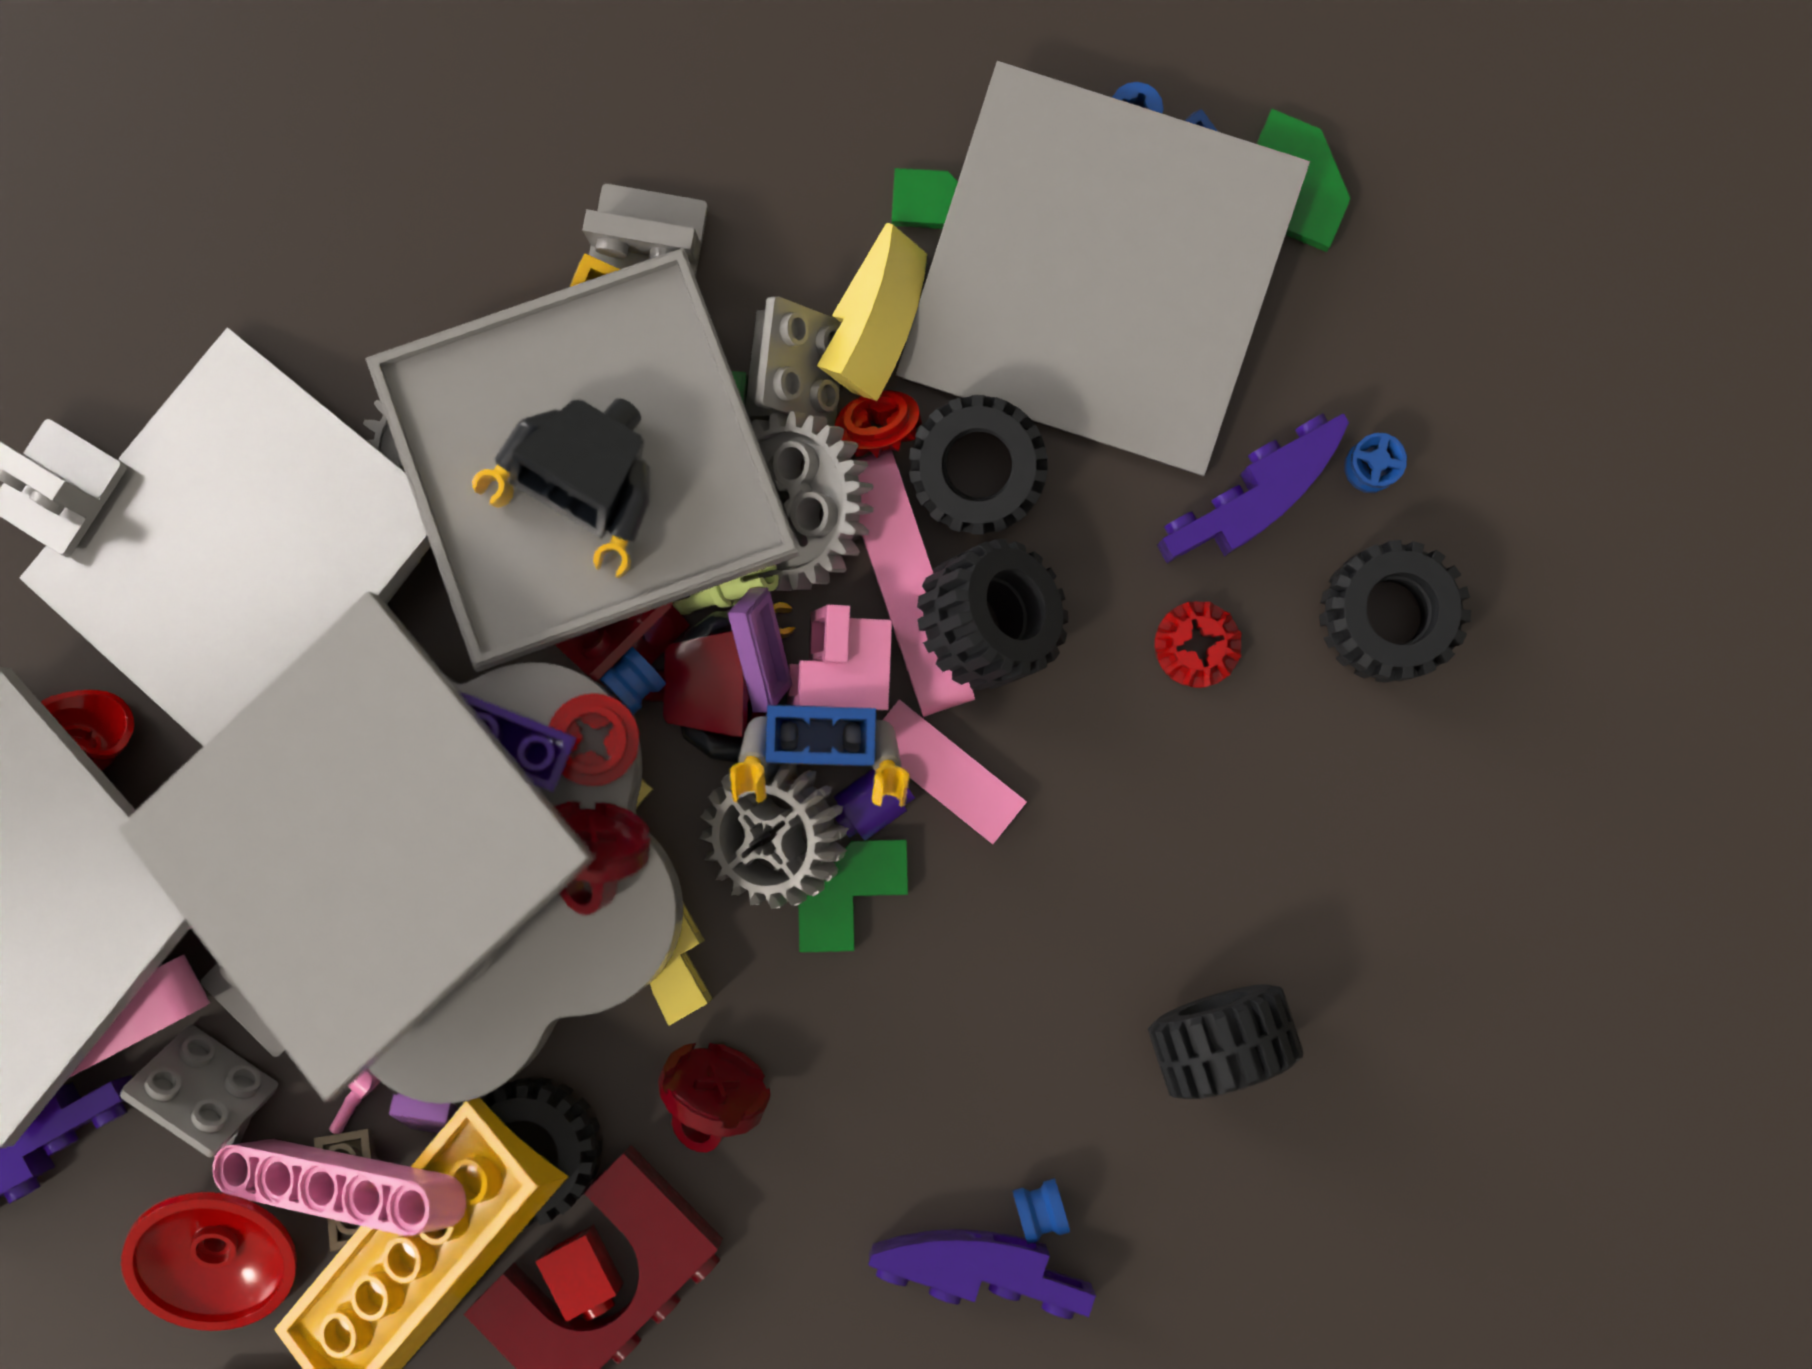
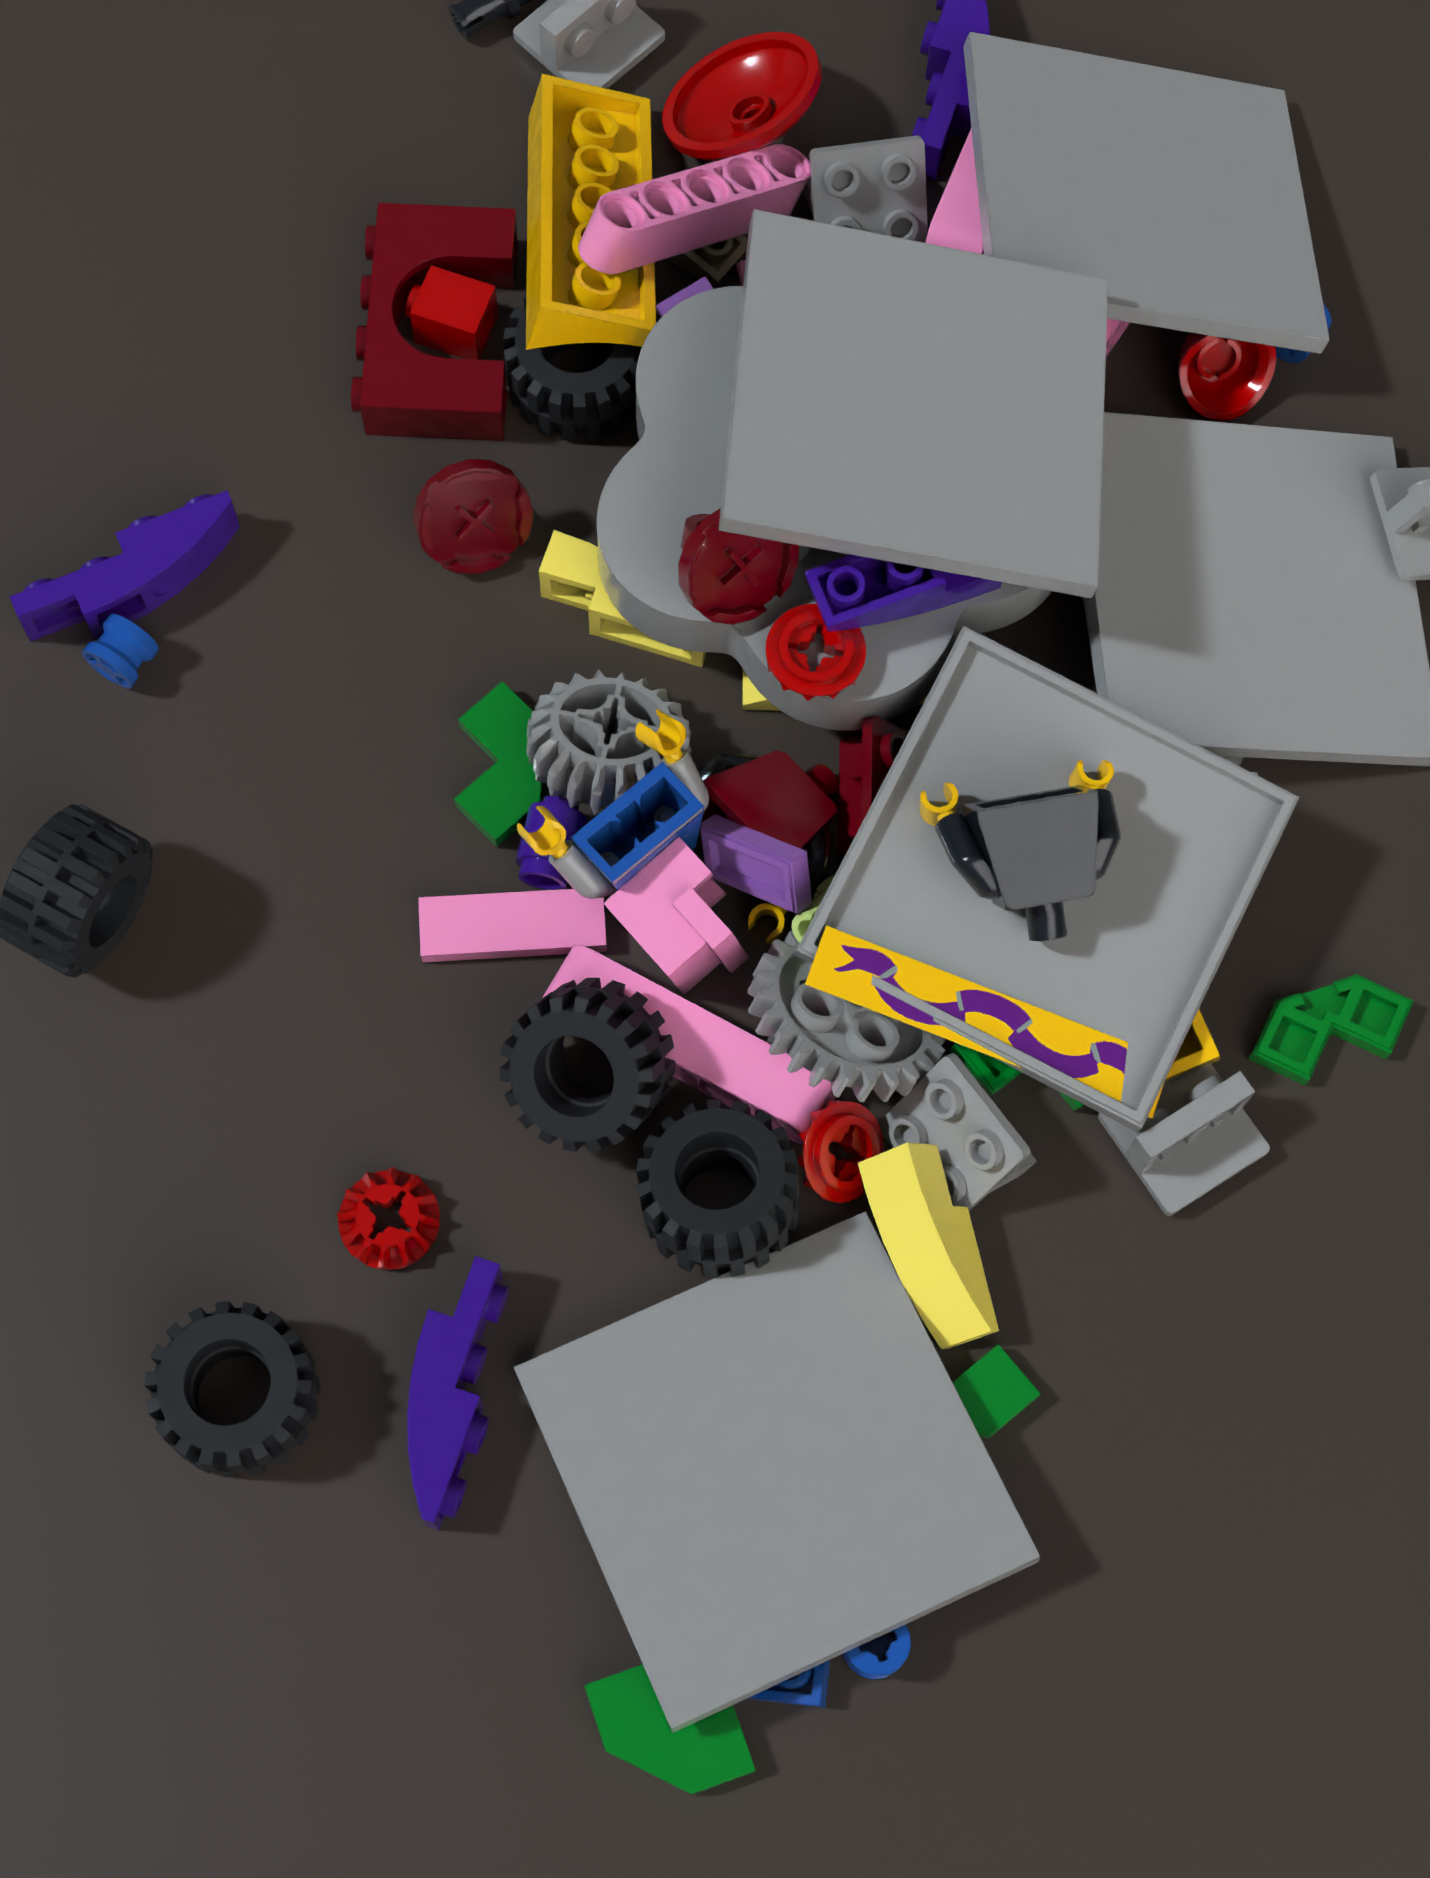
camera: 130 degrees right, 15 degrees down
blue wheel [599,647,666,715] -> none
blue wheel [1344,433,1407,493] -> none
none -> yellow sticker [805,925,1165,1118]
none -> green tile [1248,974,1414,1086]

